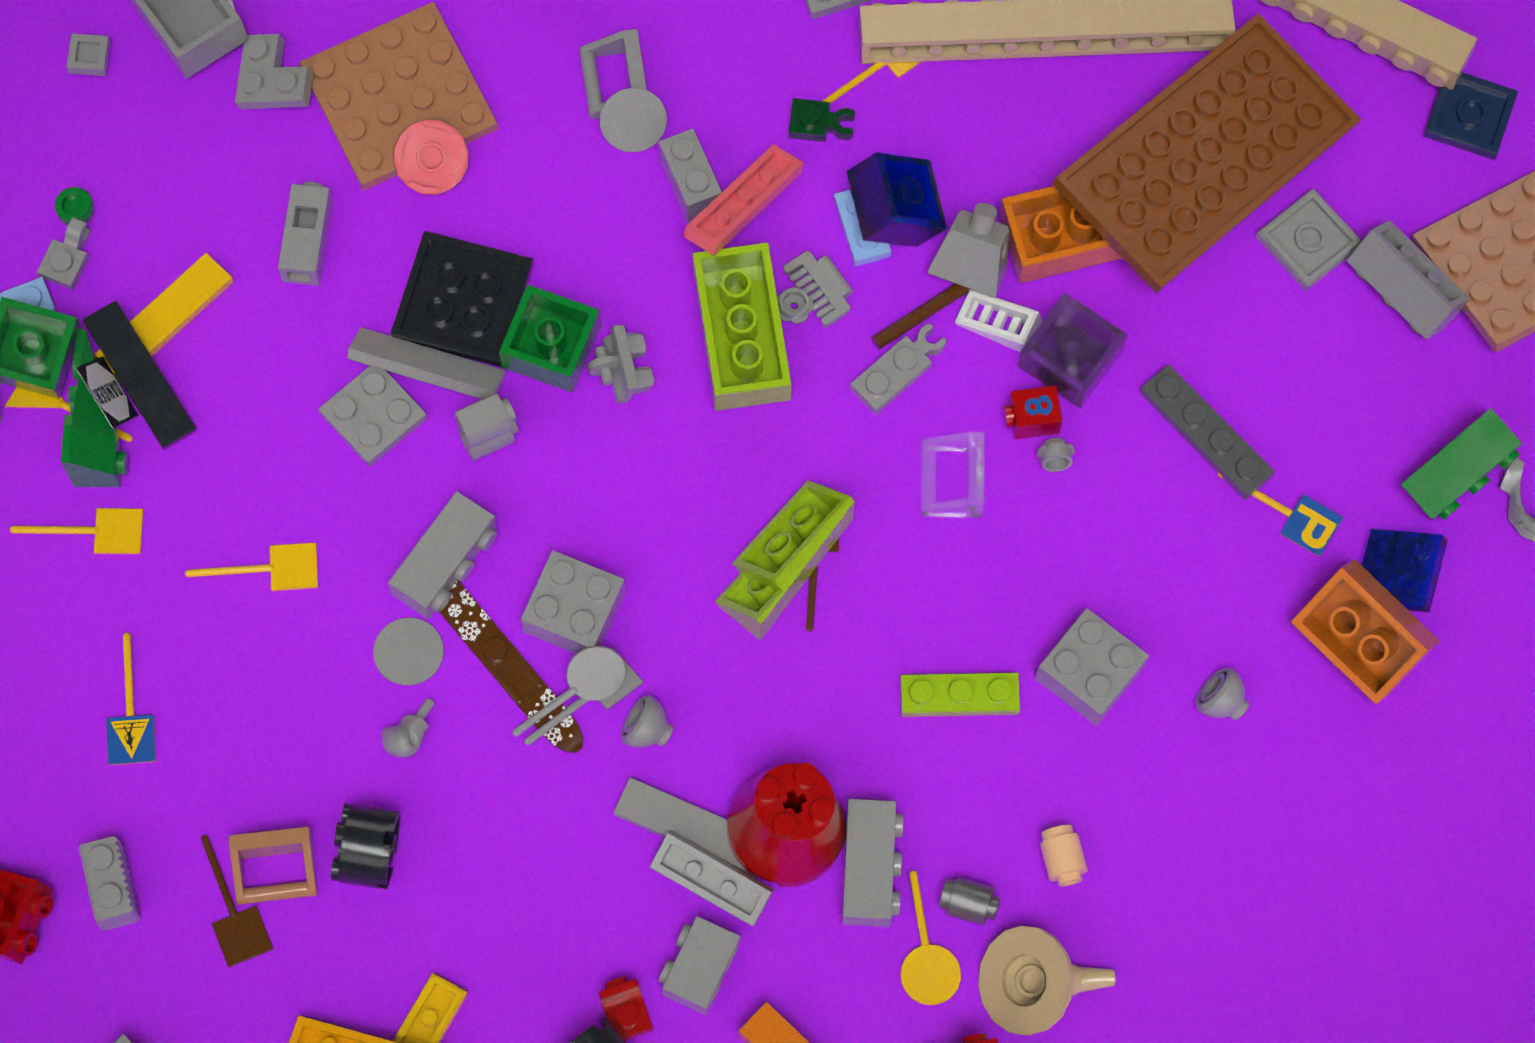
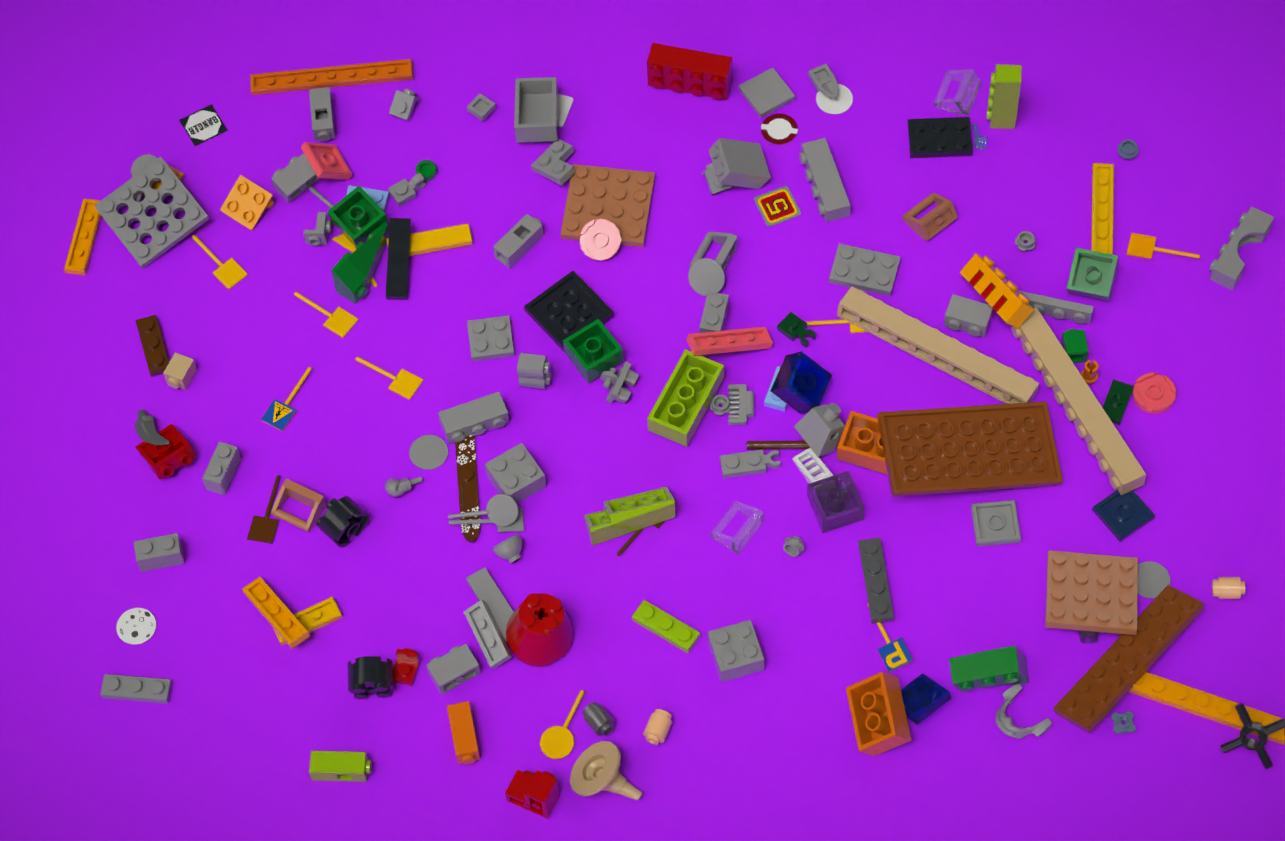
camera: 40 degrees right, 10 degrees down
sticker [76,356,139,428] -> none
light grey tile [347,327,505,399] -> none
light grey brick [842,799,903,927] -> none
red brick [1003,385,1063,440] -> none
light grey brick [1196,667,1249,720] -> none
light grey brick [1346,220,1470,340] -> none

